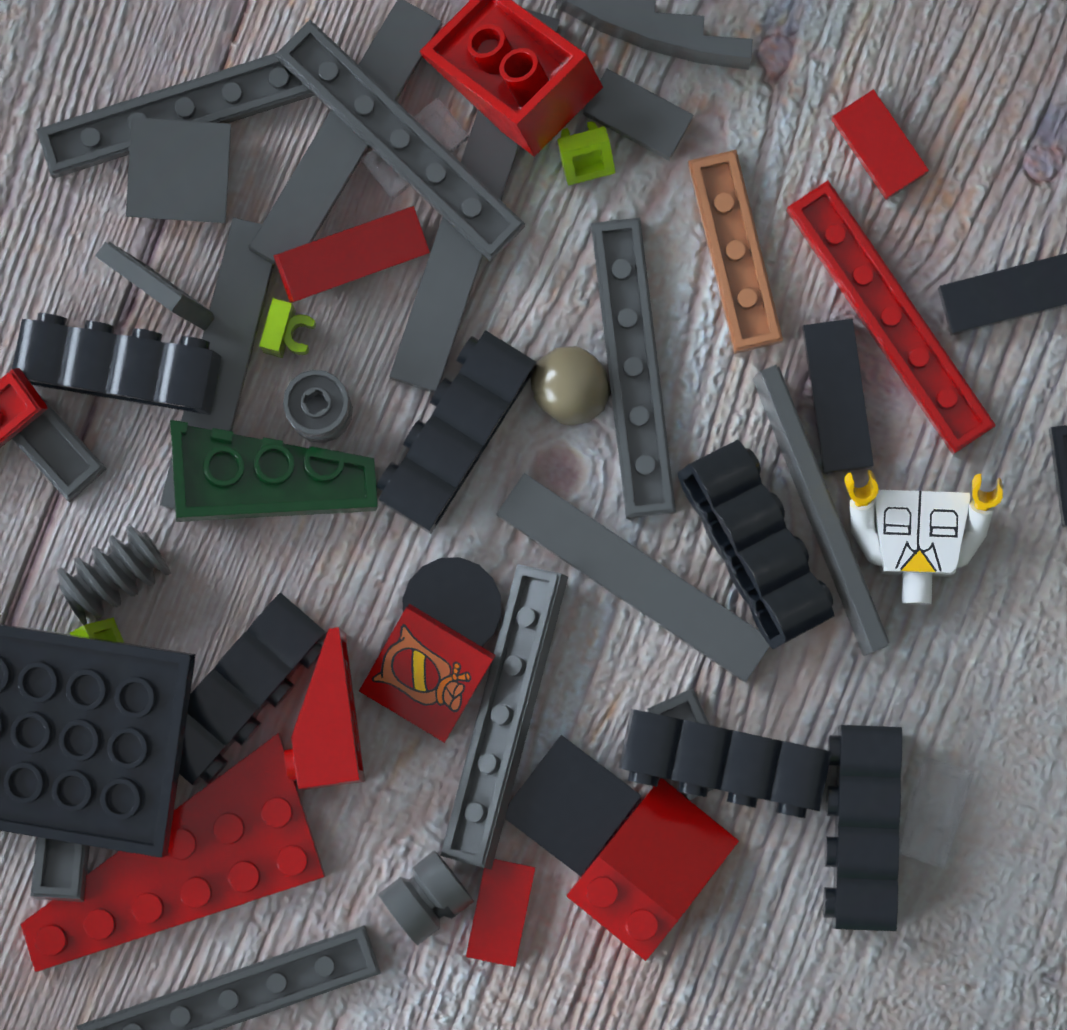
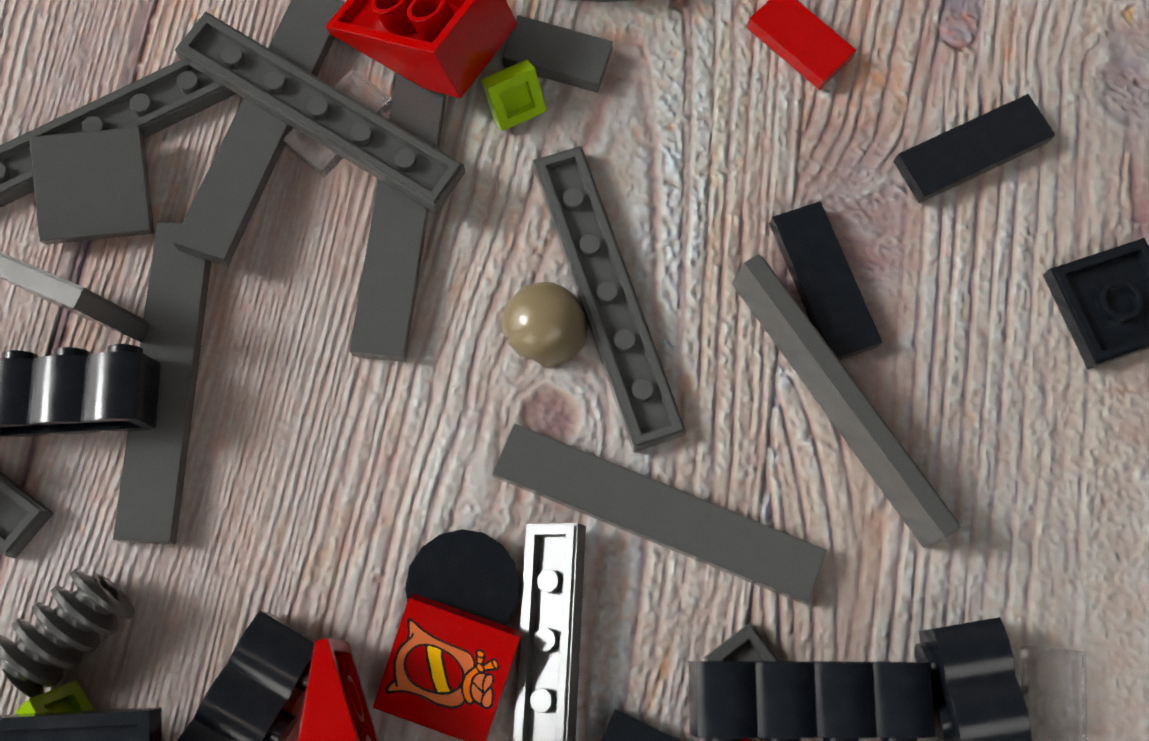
camera: 20 degrees left, 10 degrees down
dark green wing [170,420,378,522] -> none
lime tile [259,298,316,358] -> none
red tile [273,206,430,303] -> none
dark grey wheel [283,370,353,443] -> none
black brick [376,330,537,534] -> none
black brick [677,440,835,649] -> none
nougat tile [688,150,783,354] -> none
red tile [786,180,996,455] -> none
white torso [844,470,1003,605] -> none

